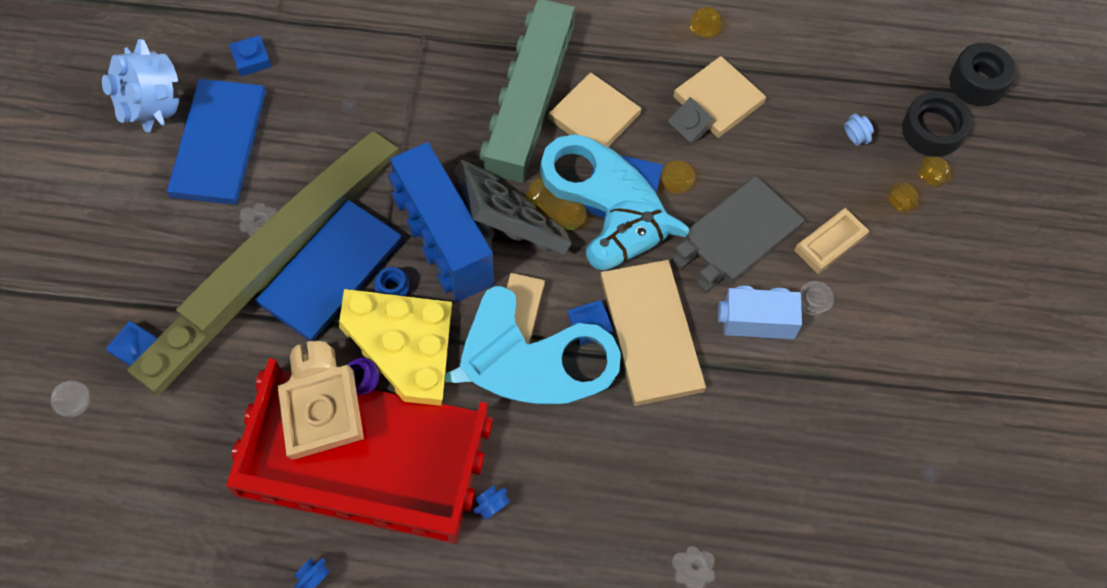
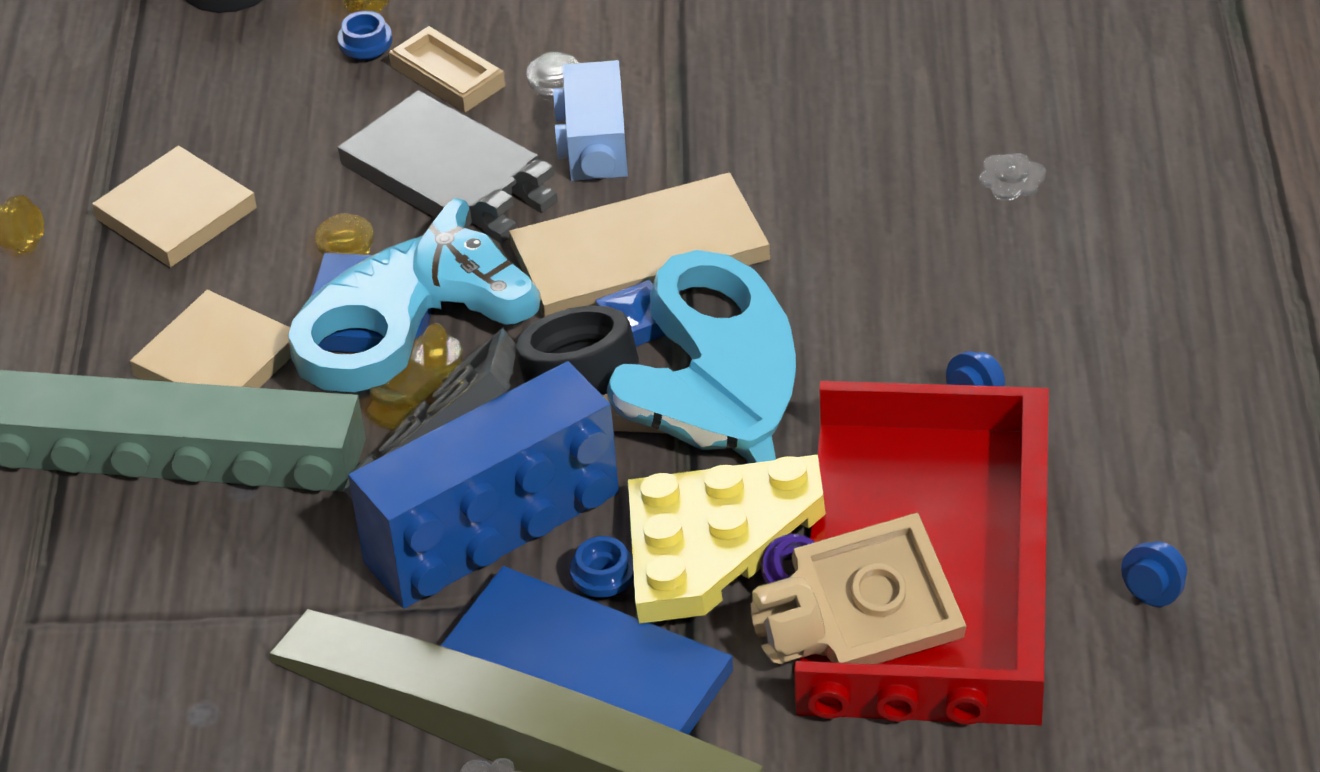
camera: 90 degrees left, 20 degrees down
dark grey plate [668,97,716,145] -> none
light blue plate [844,113,874,146] -> none
none -> blue plate [337,11,393,60]
none -> black tyre [515,305,639,395]

